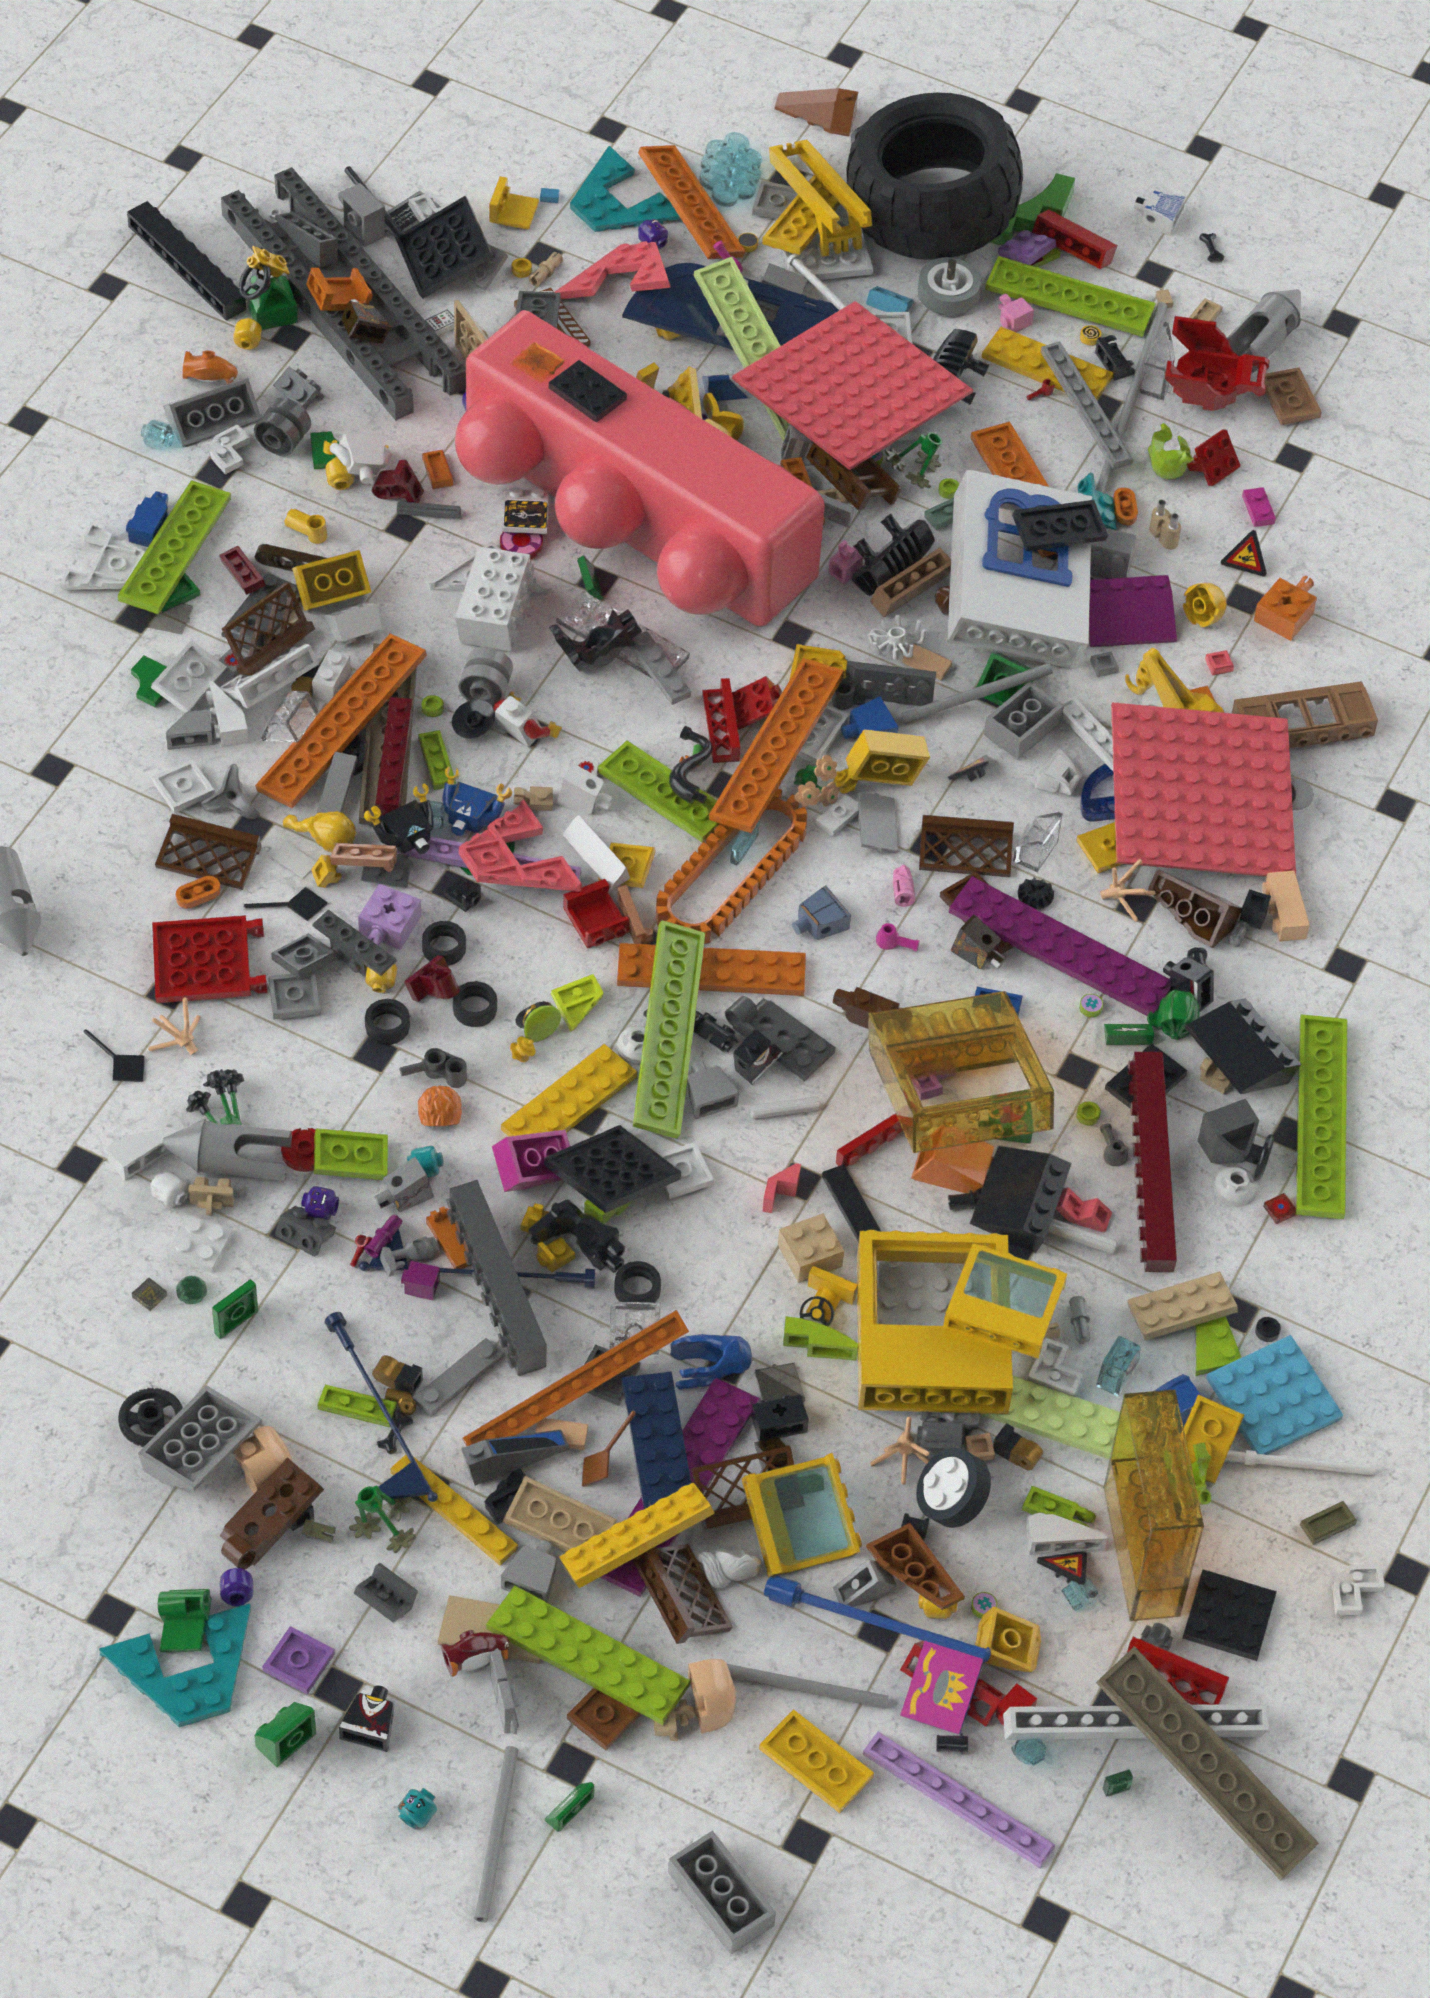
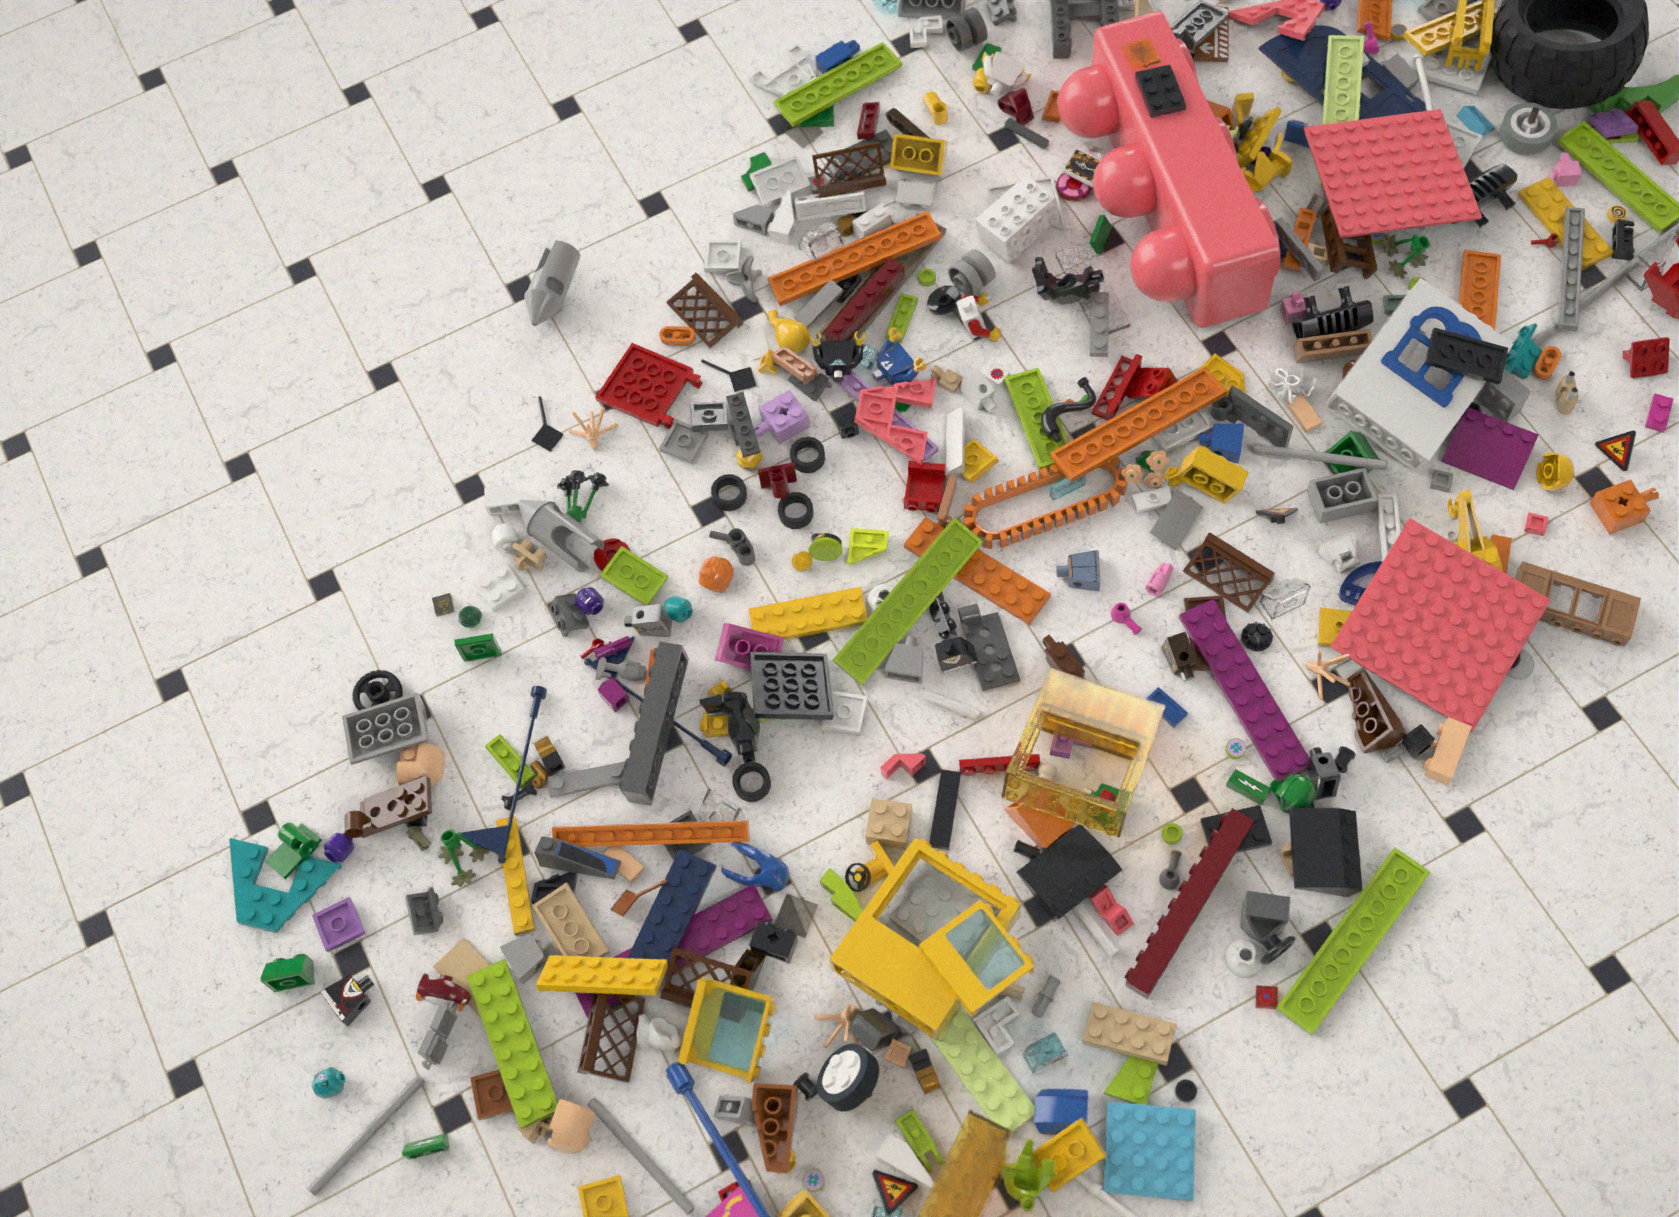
camera: 45 degrees right, 10 degrees up
lime piece [1148,423,1193,480] -> none

